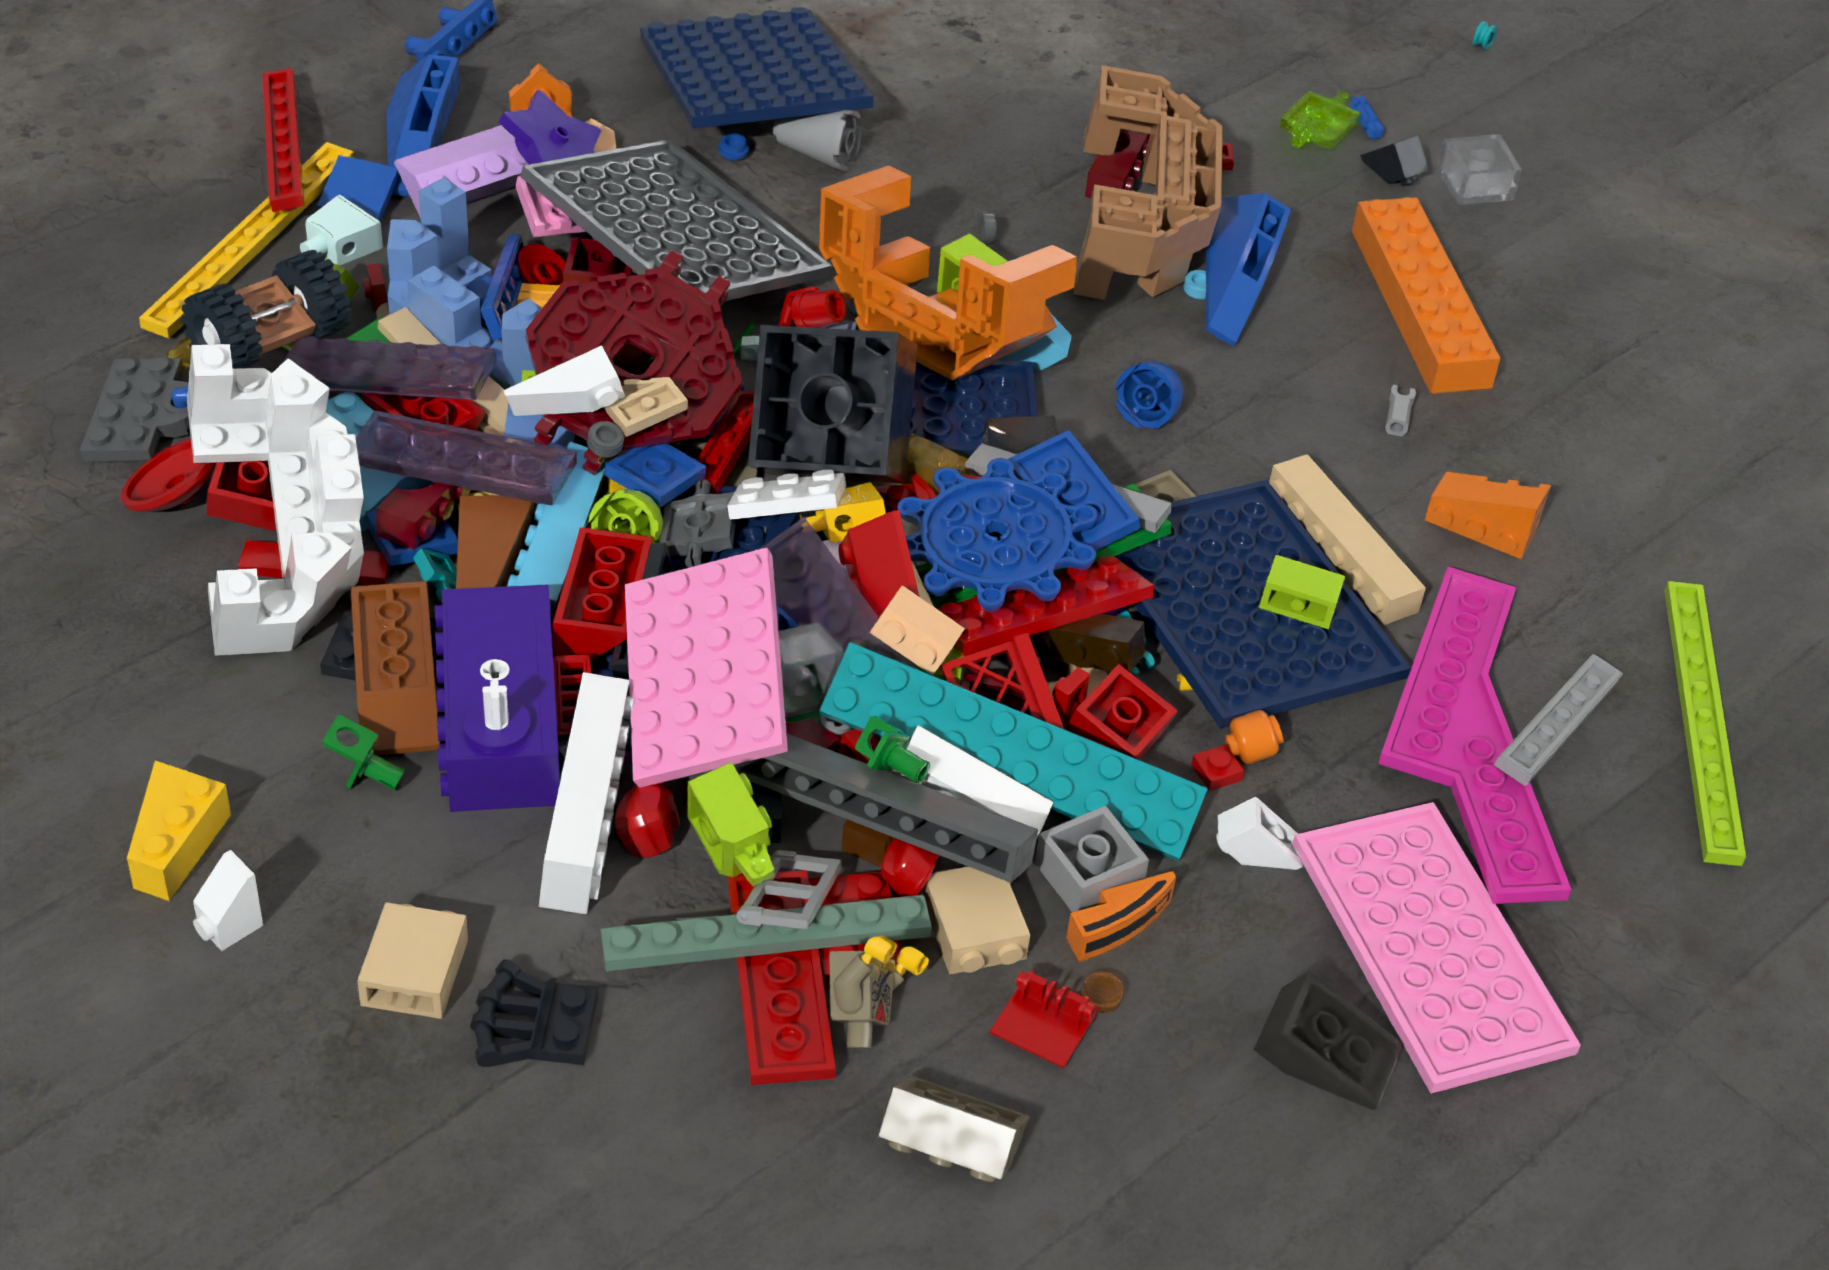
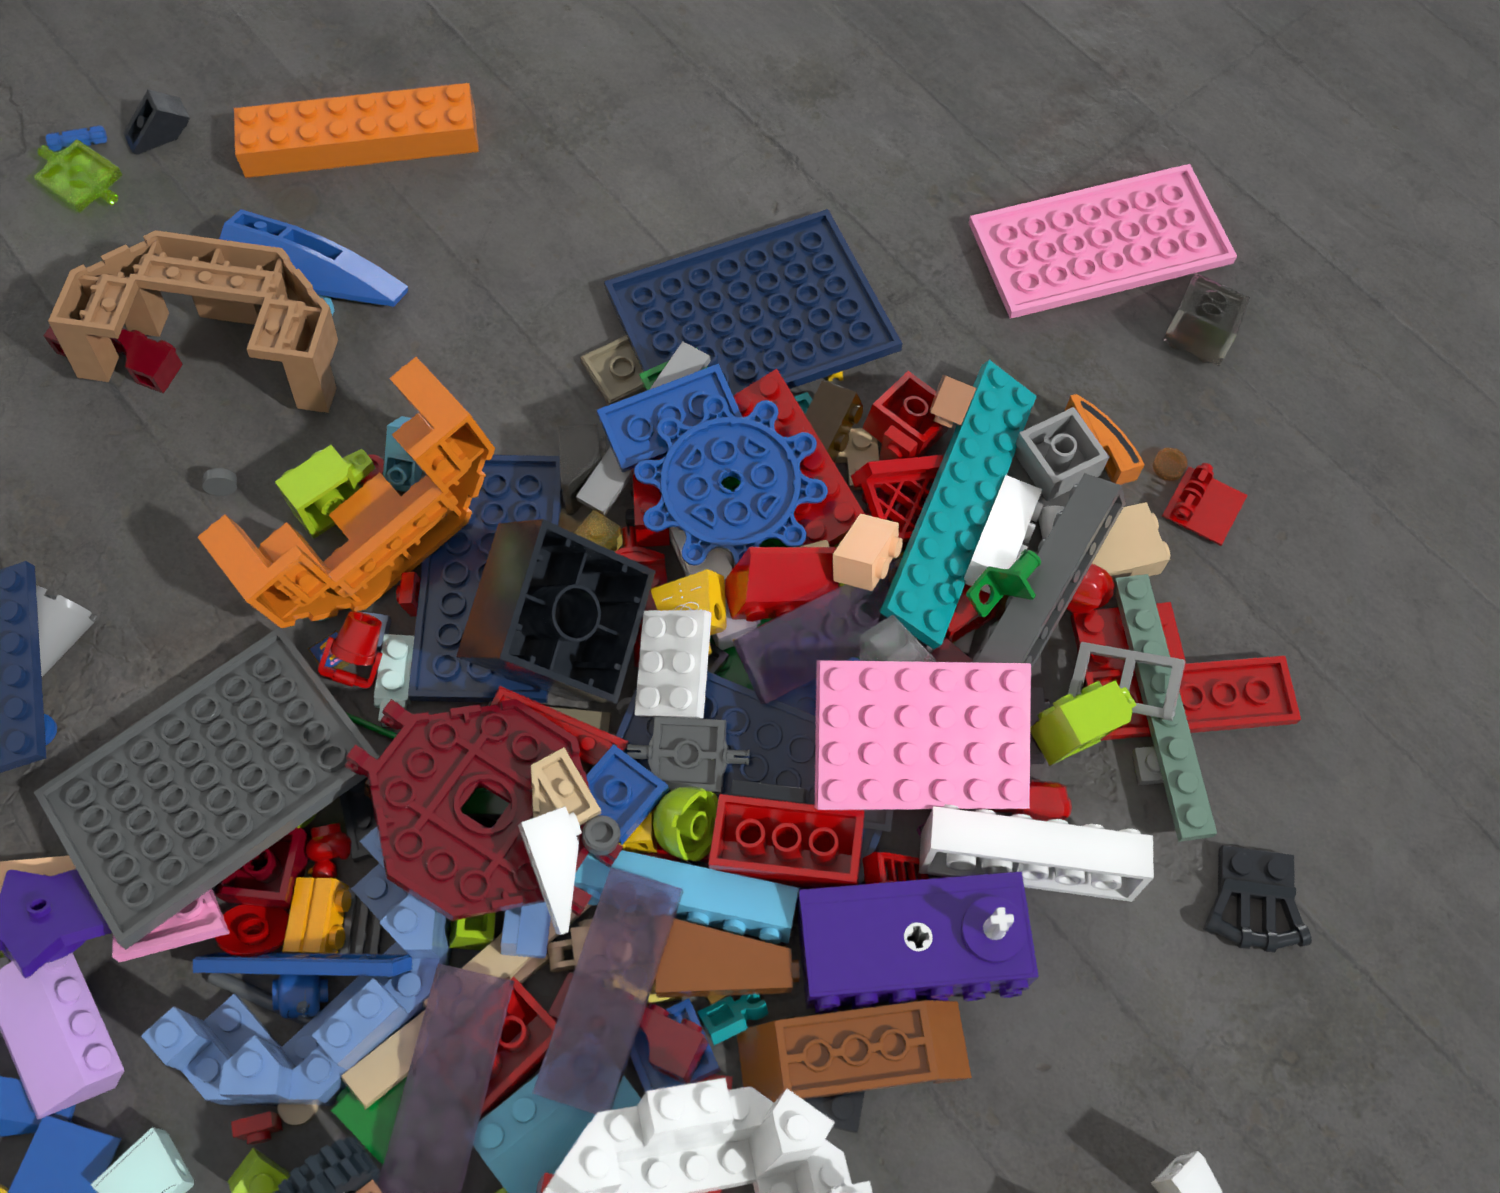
camera: 85 degrees left, 20 degrees up
green bracket [322,715,405,791] -> none
tan brick [357,902,468,1019] -> none
dark tan torso [830,936,929,1049] -> none
slope [878,1075,1030,1182] -> none
blue cylinder [1115,360,1184,429] -> none
red plate [1191,744,1244,791] -> none
white slope [1217,797,1303,870] -> none
orange head [1224,710,1283,764] -> none
lime brick [1259,555,1345,629] -> none
tan brick [1269,454,1426,625] -> none
dark pink piece [1378,567,1572,904] -> none
light grey bar [1385,385,1416,437] -> none
orange wedge [1425,472,1551,559] -> none
clear brick [1437,134,1522,205] -> none
light grey tile [1494,654,1623,787] -> none
lime plate [1664,581,1746,866] -> none
none -> nougat slope [929,375,977,428]

